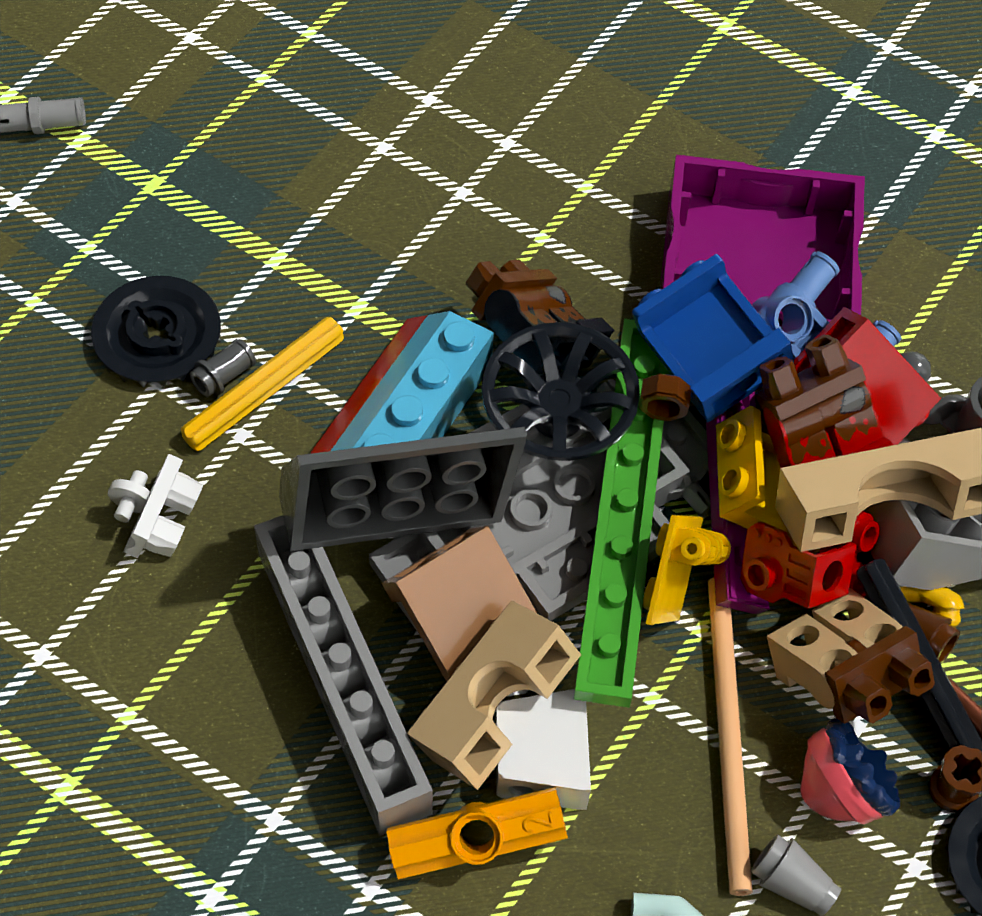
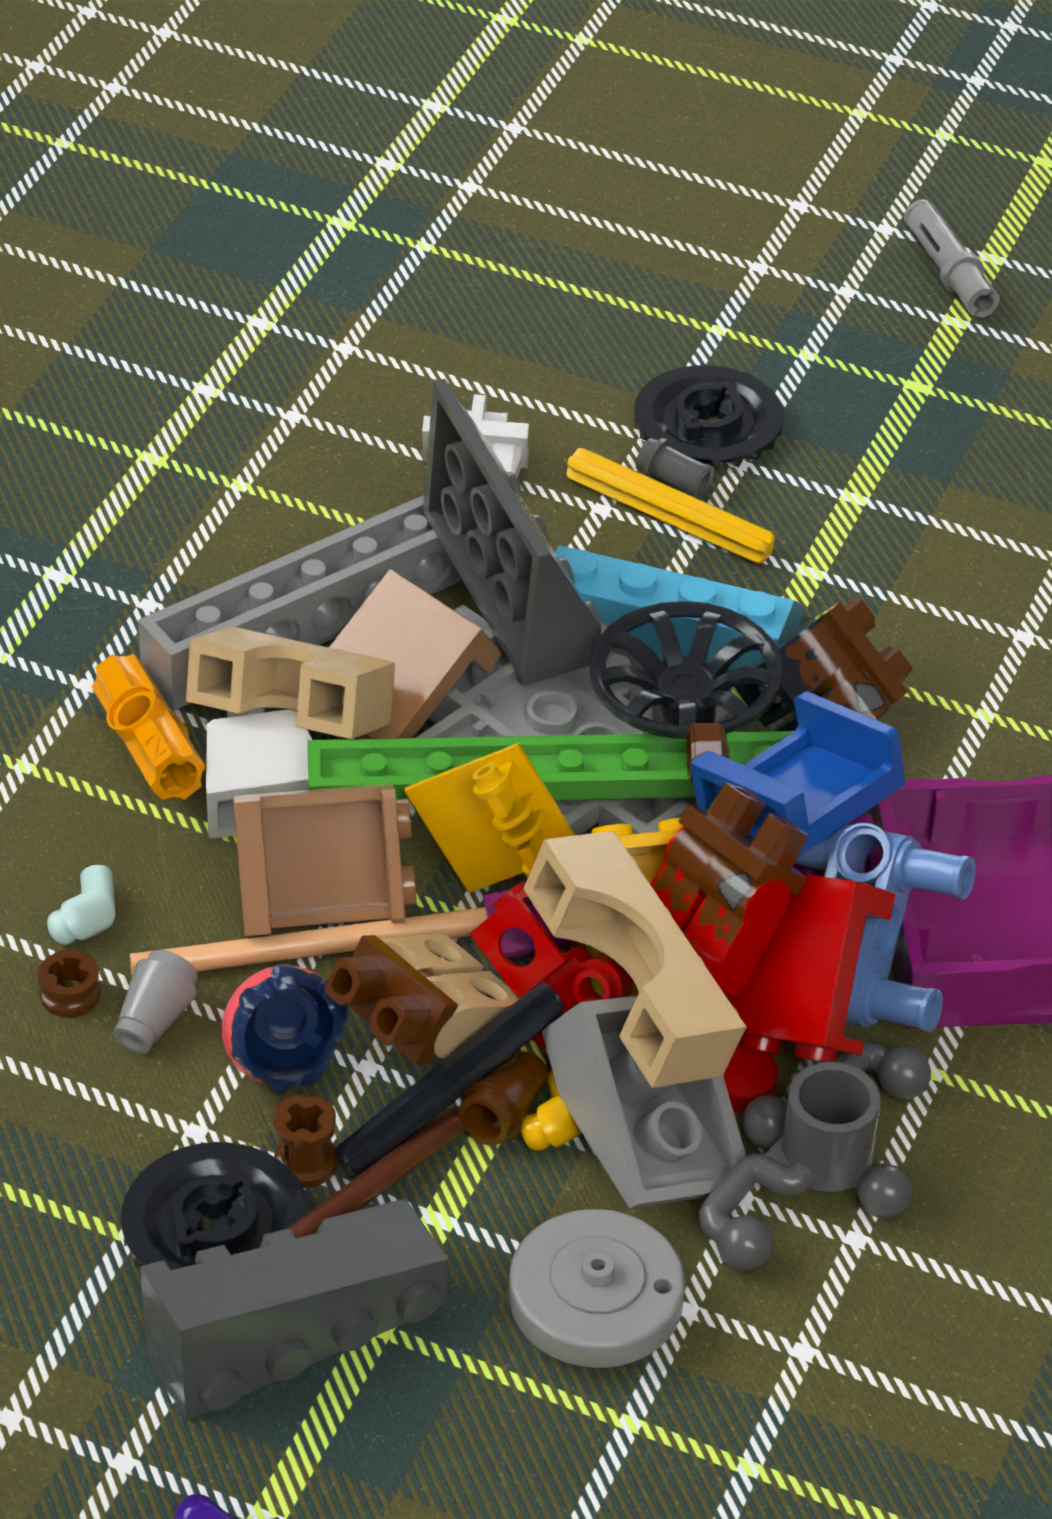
camera: 80 degrees right, 15 degrees down
none -> medium nougat panel [233,783,416,936]

